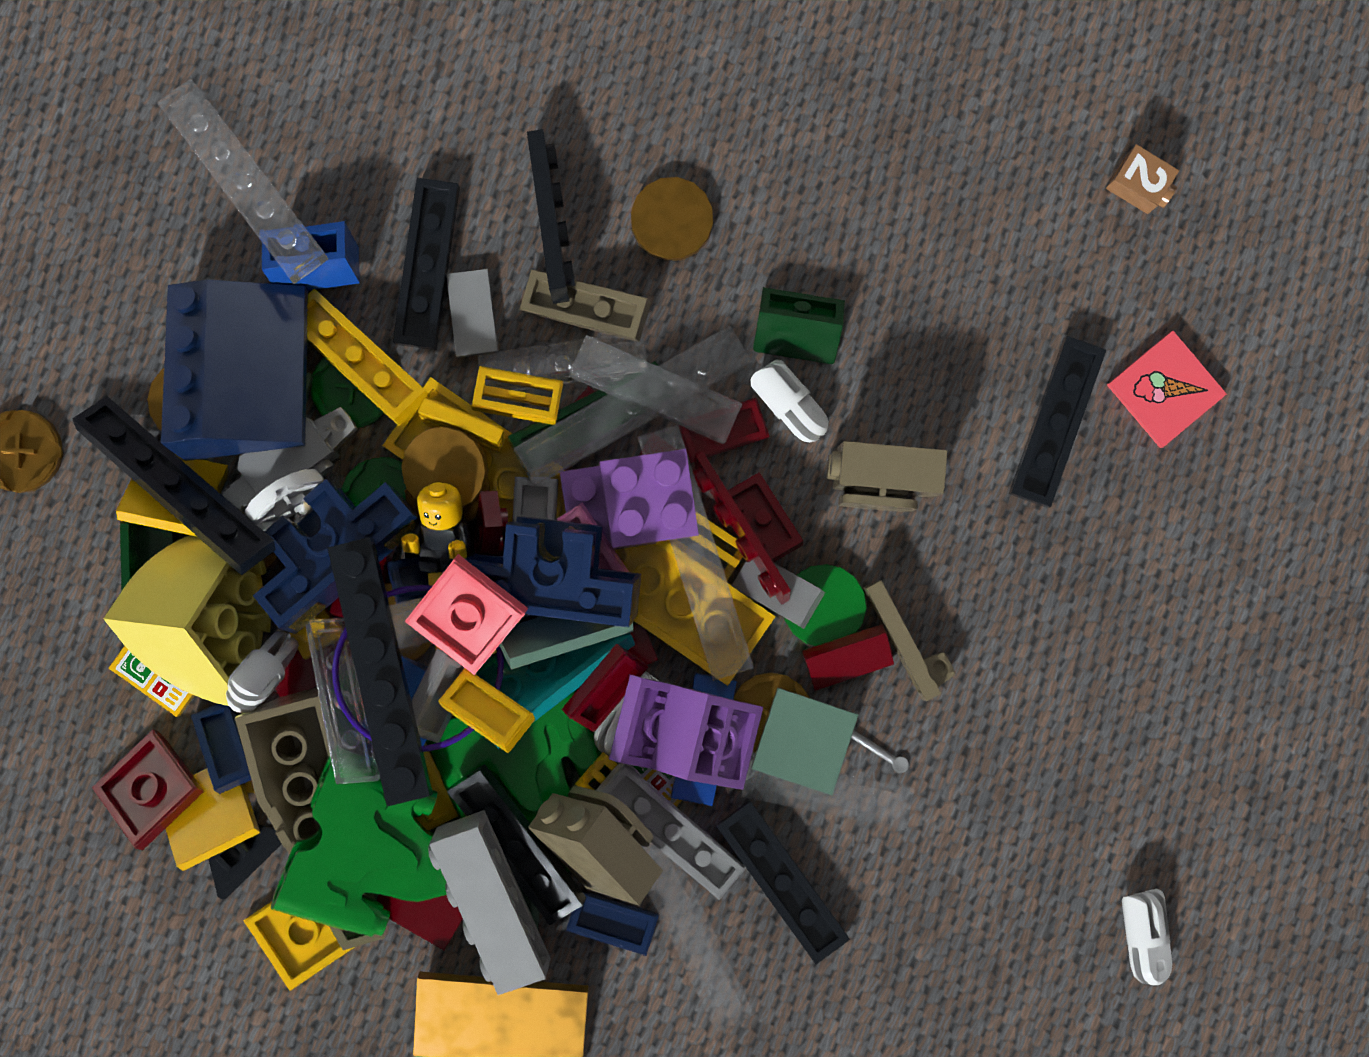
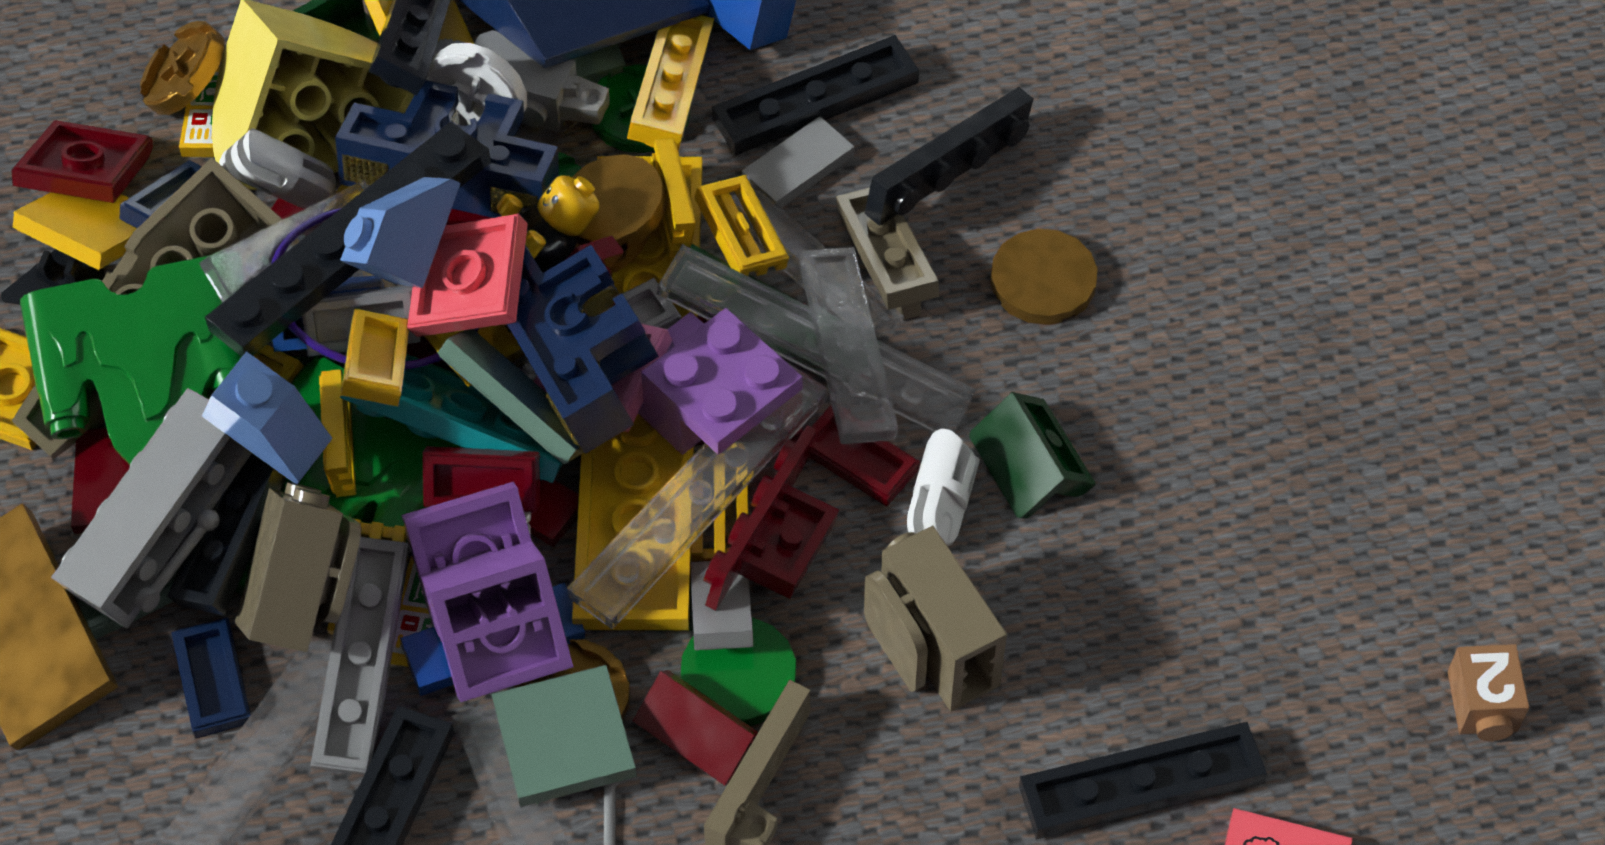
camera: 60 degrees right, 30 degrees down
none -> light grey hinge [135,509,220,613]
none -> pearl gold tile [140,21,225,115]
none -> medium blue slope [202,351,332,485]
none -> yellow tile [319,369,356,497]
none -> medium blue slope [340,177,461,288]

